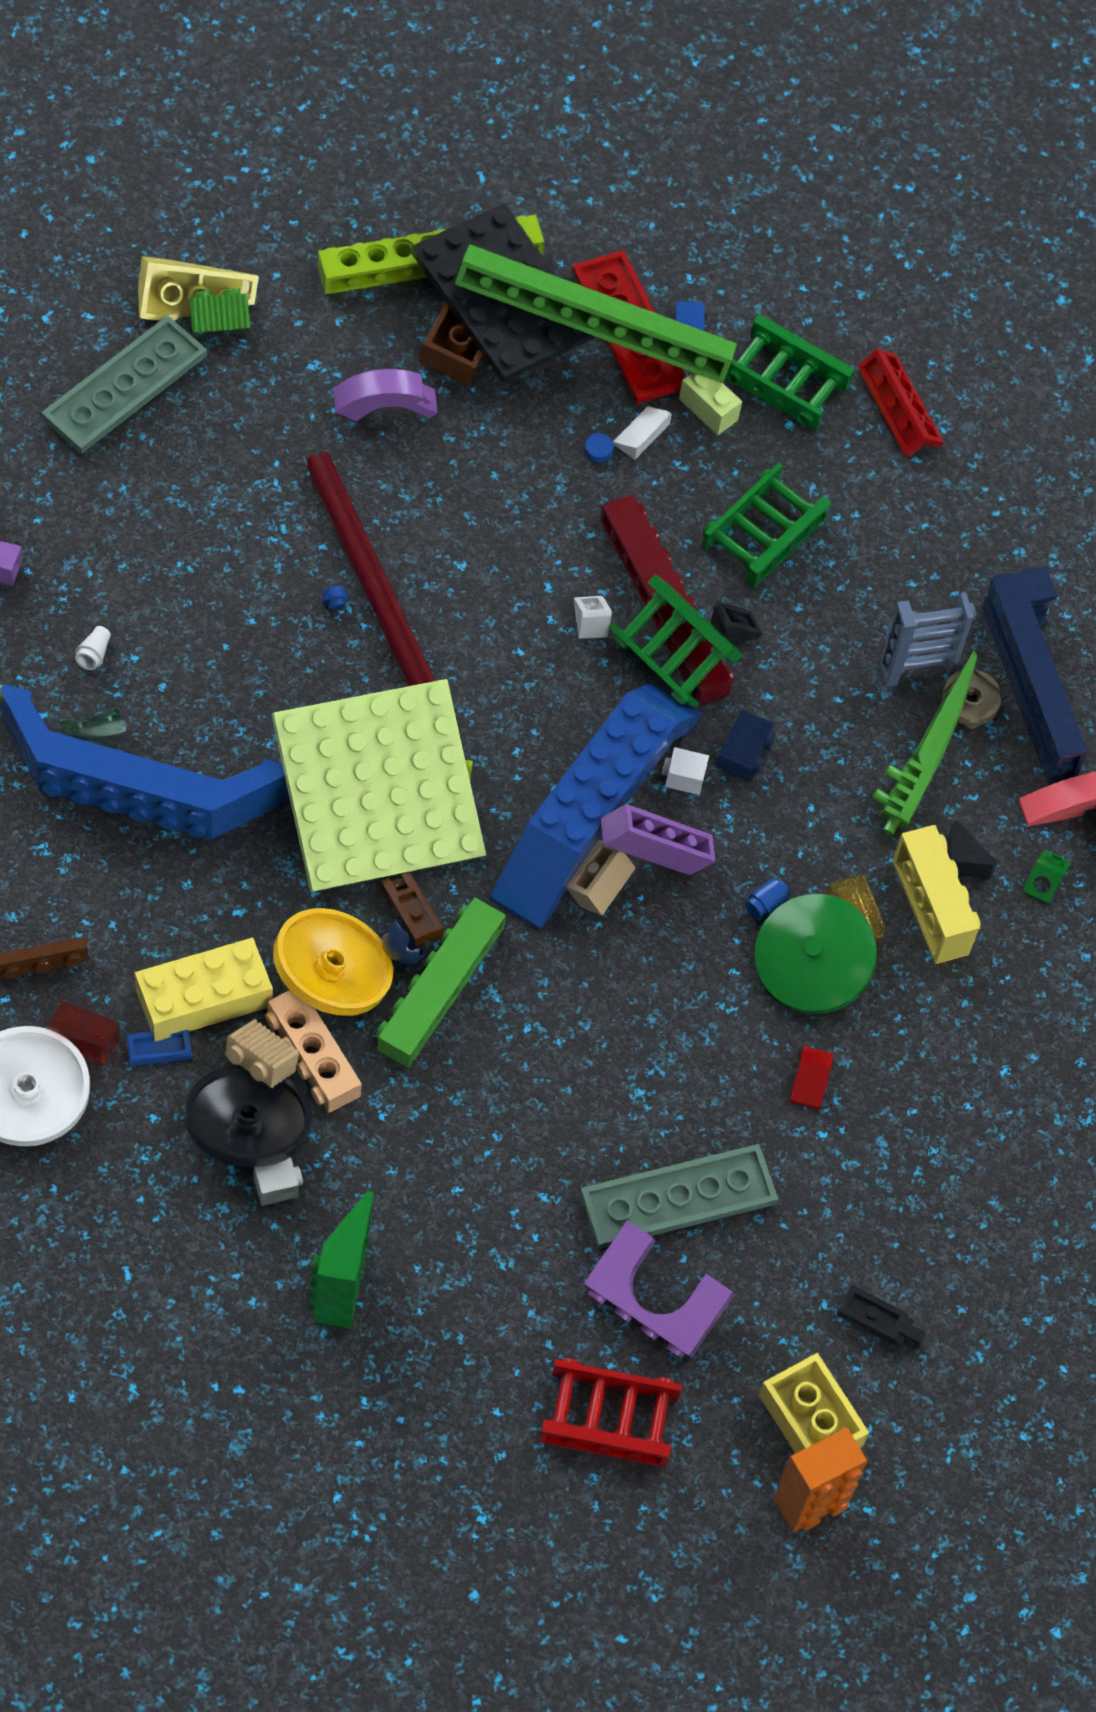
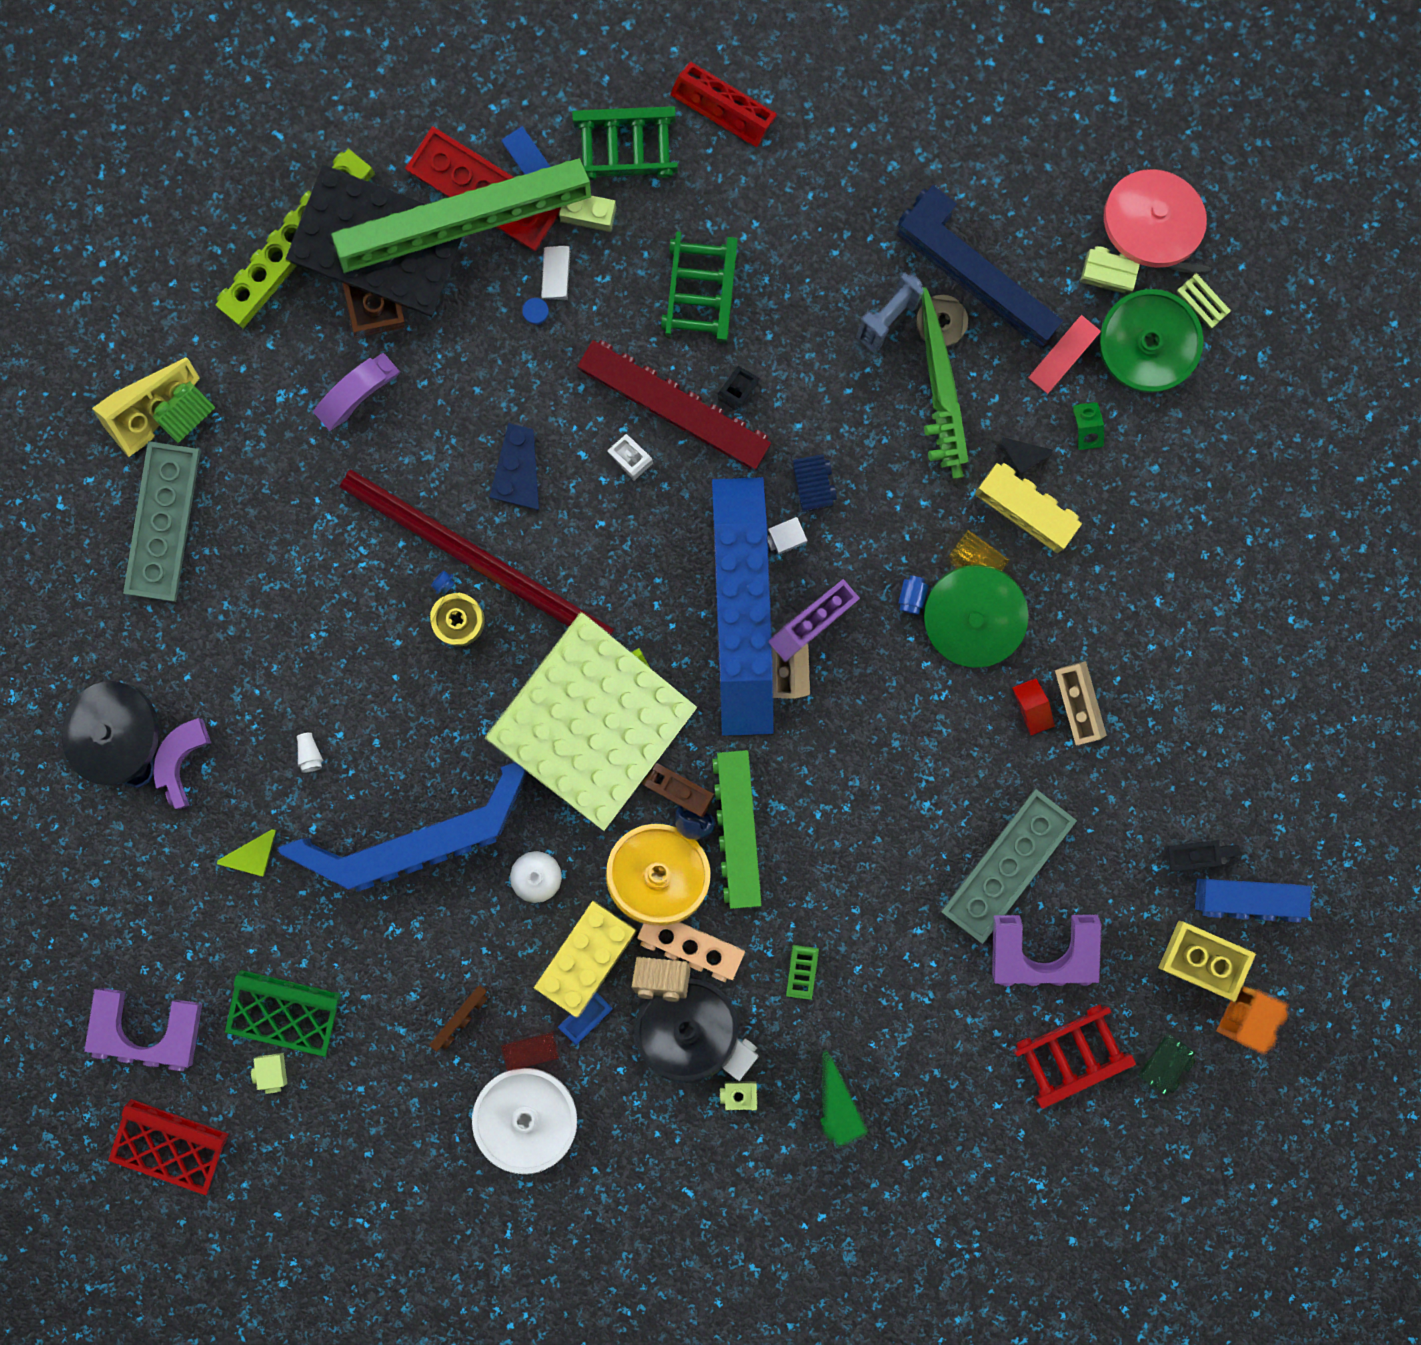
camera: 30 degrees left, 25 degrees up
plate [59,707,127,741] -> none
green fence [609,574,743,707] -> none
none -> light yellow brick [430,593,485,646]
none -> dark blue wing [489,423,540,511]
none -> white cylinder [510,851,562,903]
none -> yellowish green brick [720,1081,757,1110]
none -> bright green slope [786,945,819,1000]
none -> tan brick [1055,661,1107,745]
none -> clear green brick [1137,1033,1196,1096]
none -> blue brick [1195,879,1311,922]

